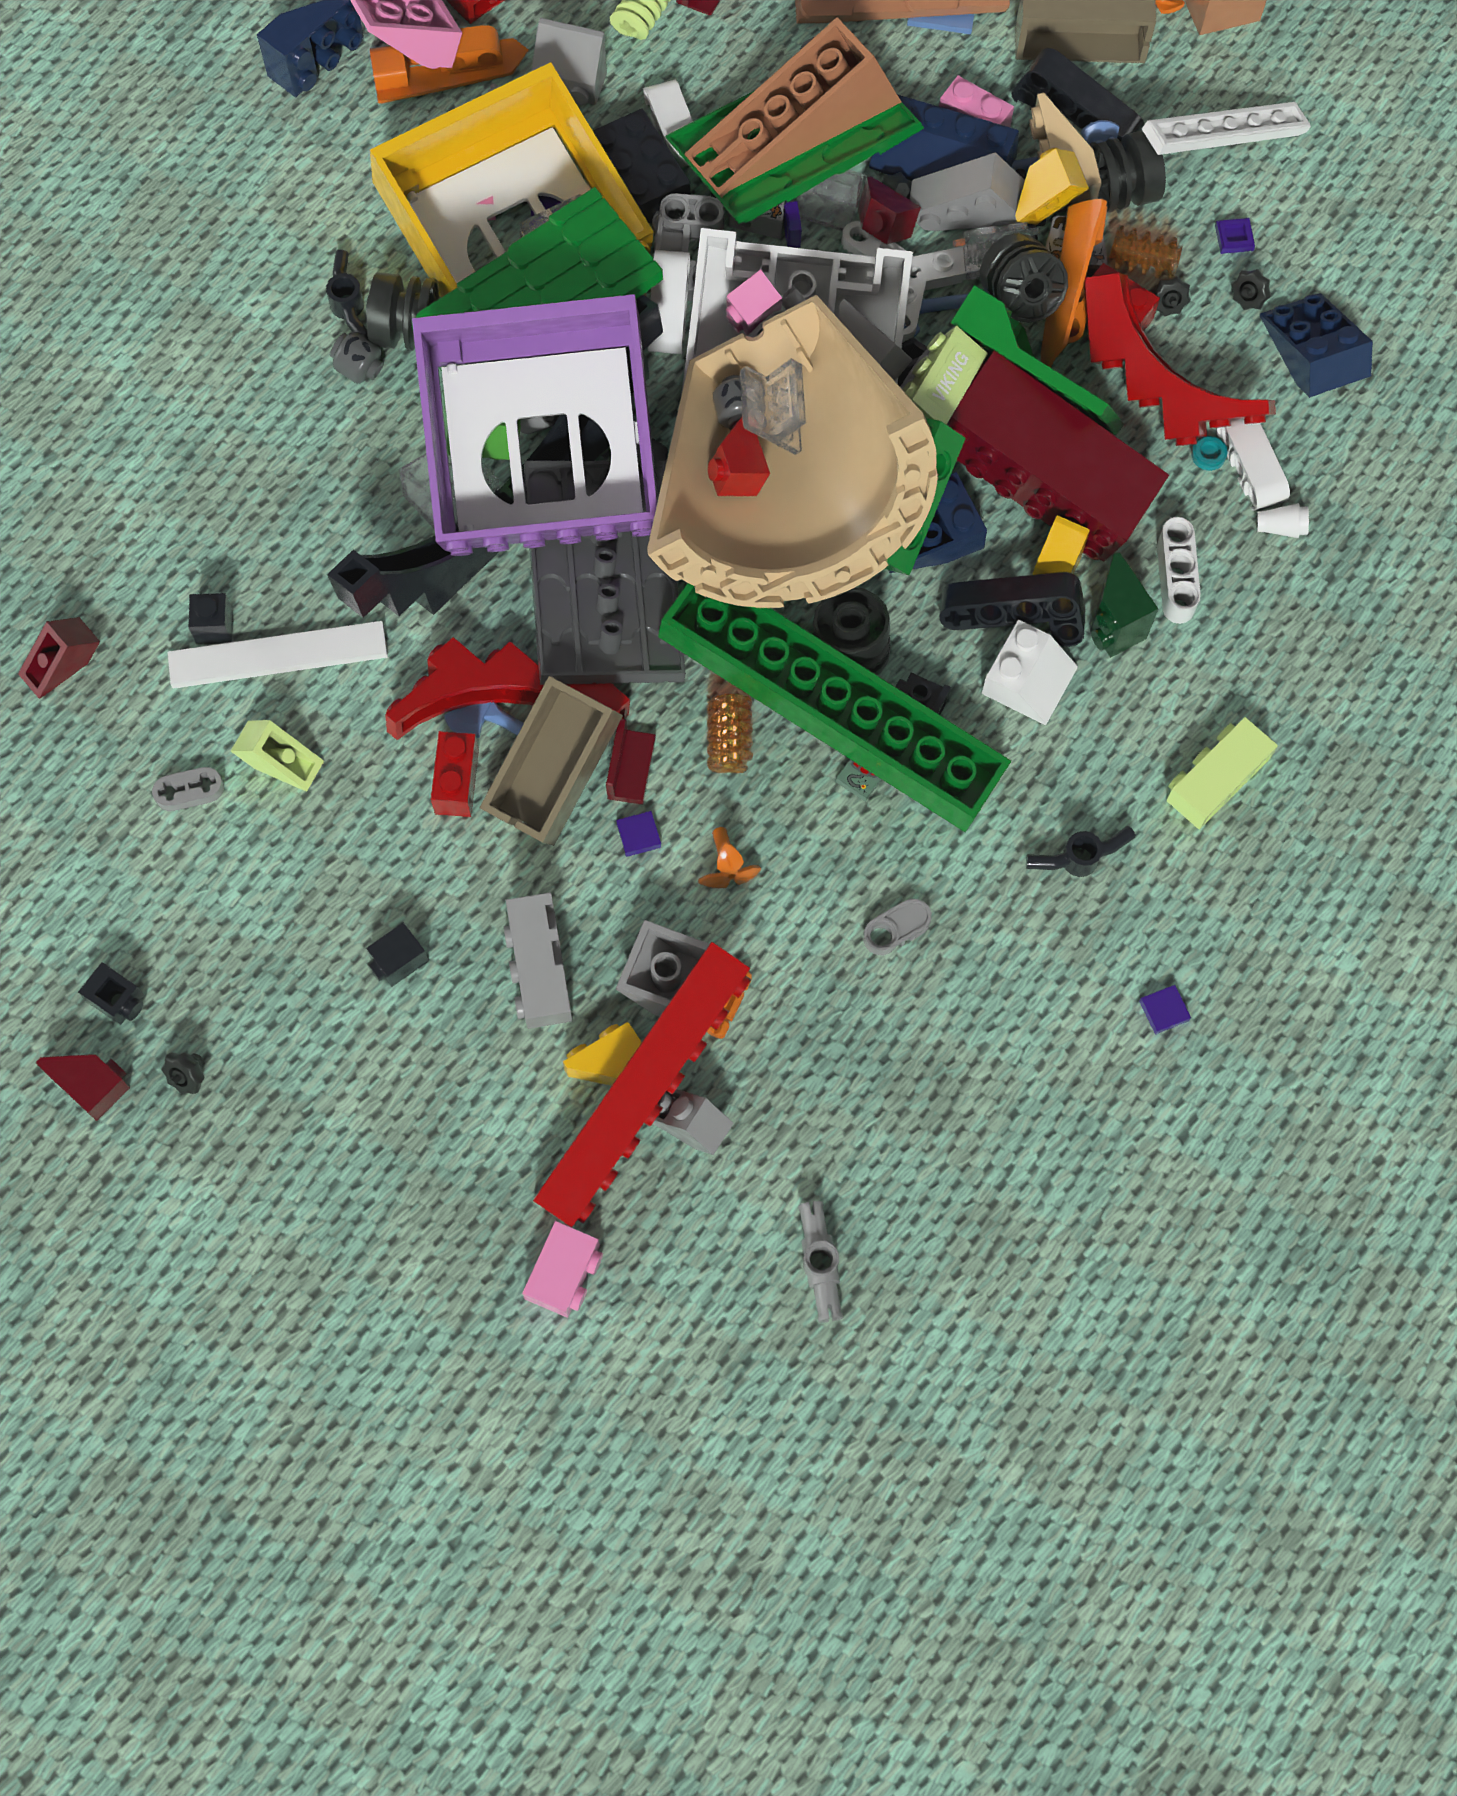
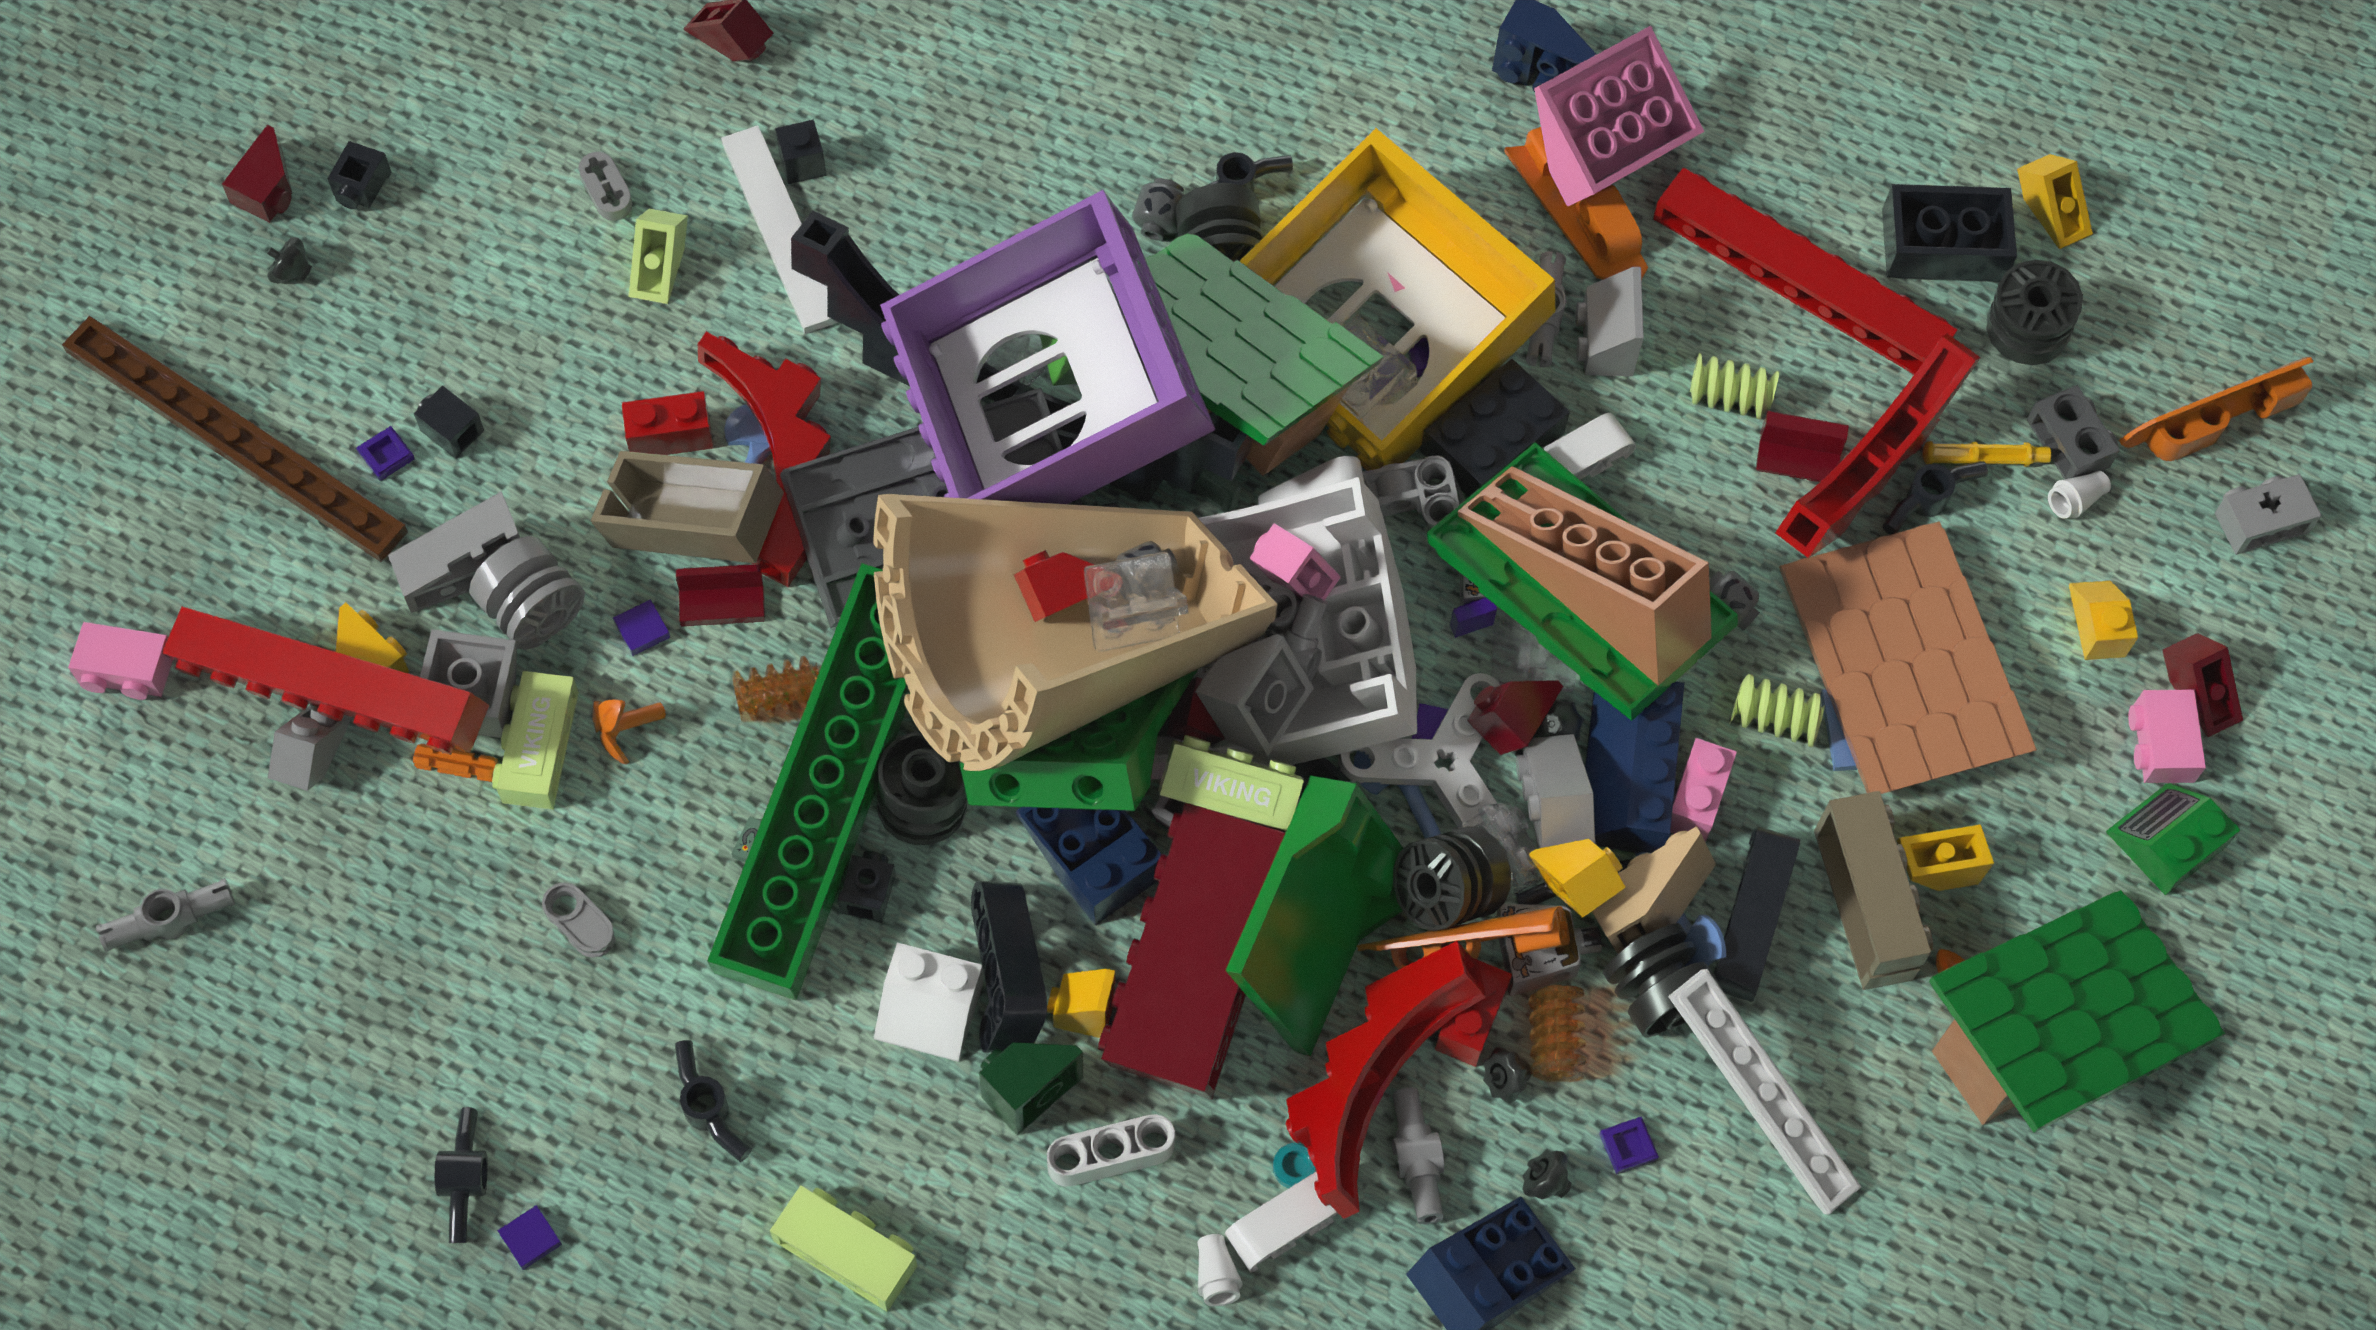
camera: 75 degrees right, 5 degrees down
none -> reddish brown plate [62,315,408,562]
none -> dark purple tile [356,426,415,481]
none -> black piece [434,1107,488,1243]
none -> light grey wheel [469,536,585,650]
none -> yellowish green brick [492,671,579,810]
none -> light grey pin [1392,1087,1444,1225]
none -> yellowish green piece [1730,674,1825,747]

